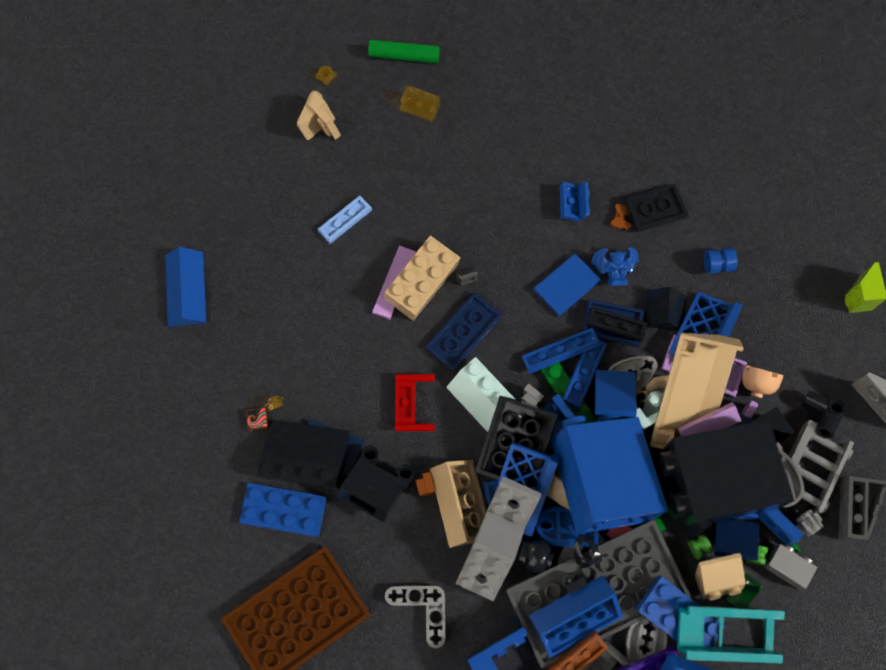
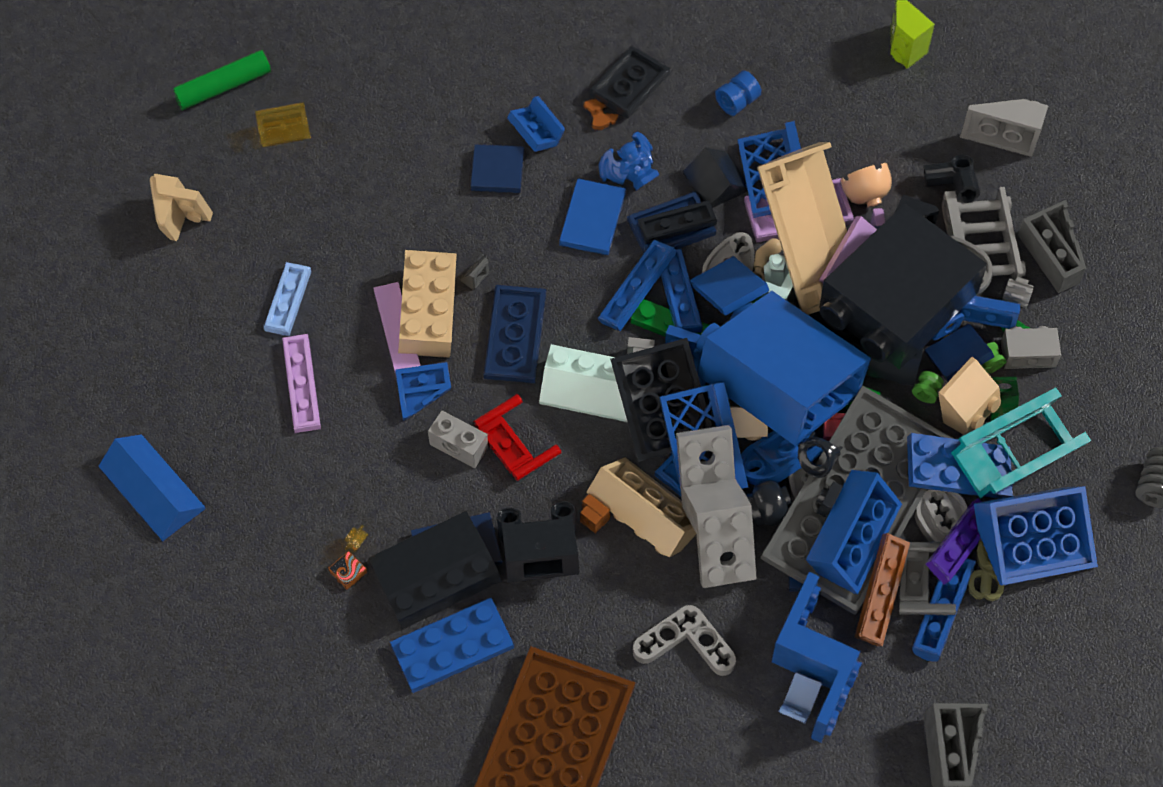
camera: 35 degrees left, 10 degrees down
clear yellow plate [316,66,337,85] -> none
none -> lavender tile [282,334,321,433]
none -> blue wing [395,362,451,420]
none -> light grey brick [428,411,489,468]
none -> dark blue tile [471,144,524,193]

